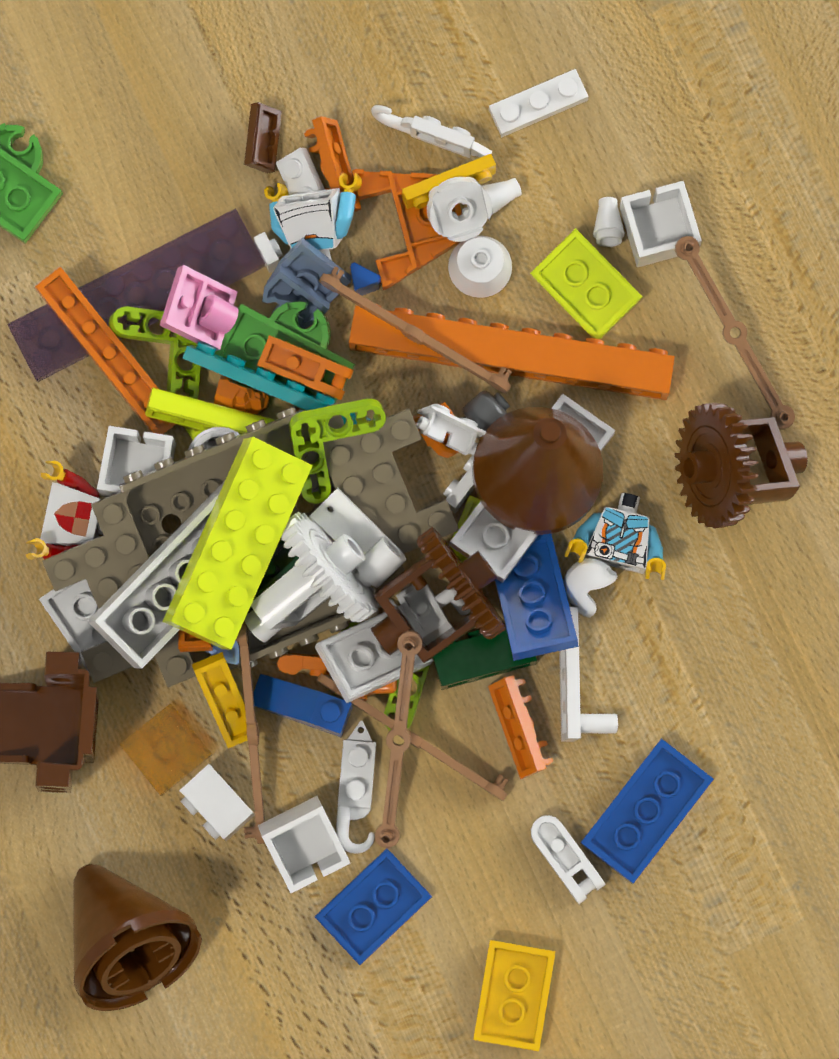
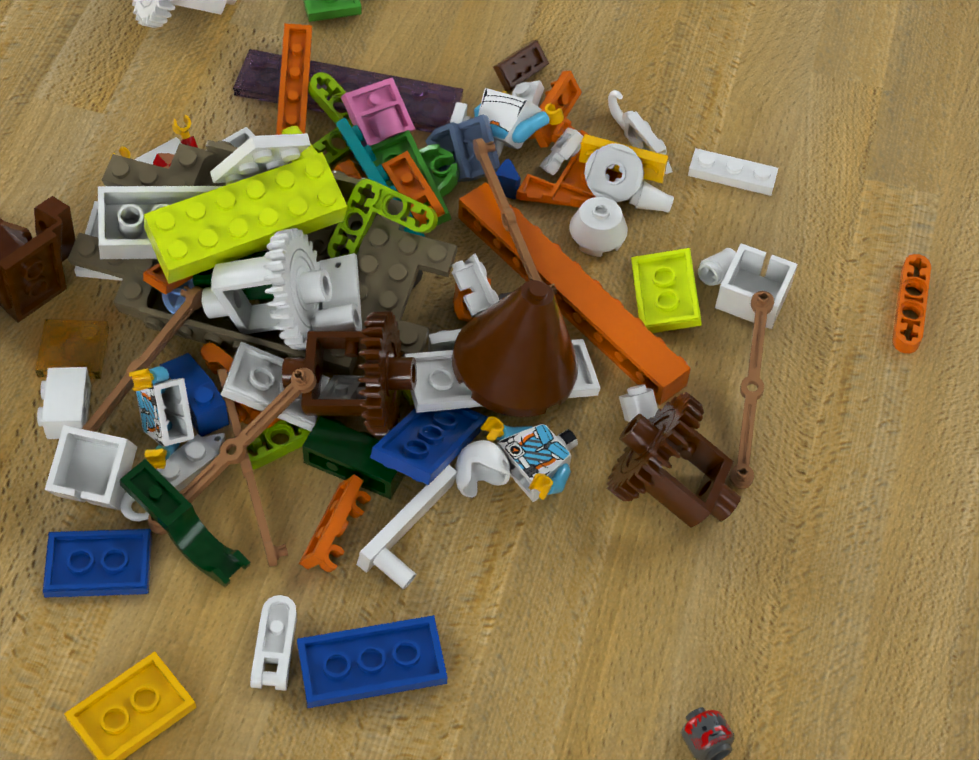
camera: 35 degrees right, 25 degrees down
yellow plate [191,652,248,749] -> none
none -> dark green piece [120,459,251,587]
none -> torso [129,366,194,469]
none -> white plate [210,133,311,185]
none -> white plate [540,127,584,175]
none -> white plate [619,384,658,422]
none -> orange beam [892,254,931,353]

